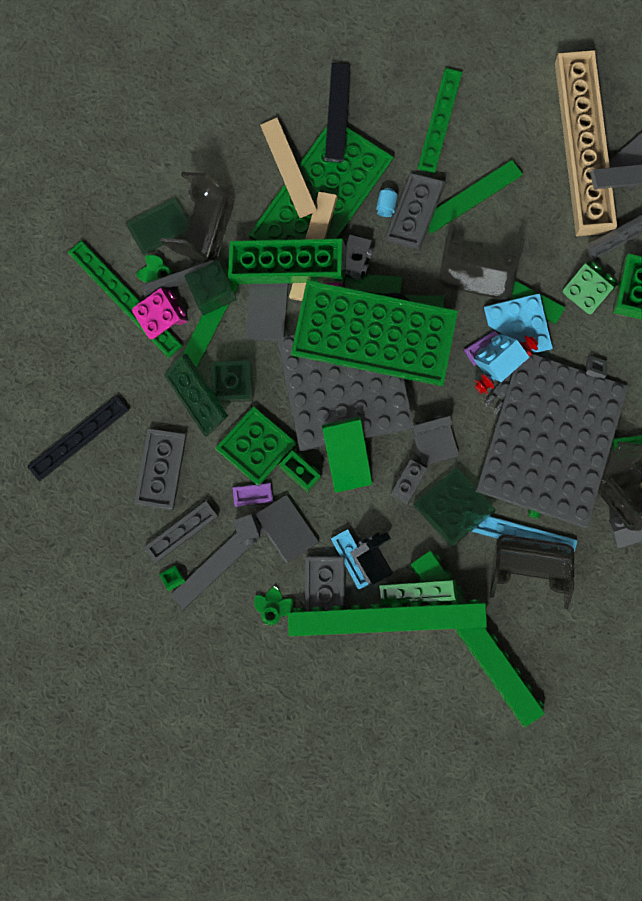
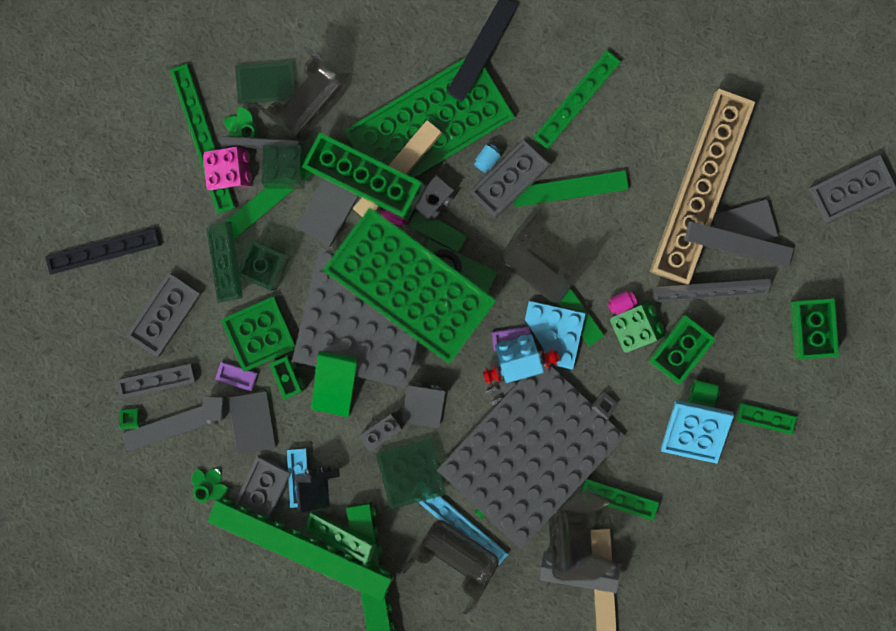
camera: 35 degrees right, 10 degrees up
tan tile [260,118,317,218] -> none
none -> dark pink brick [607,291,637,315]

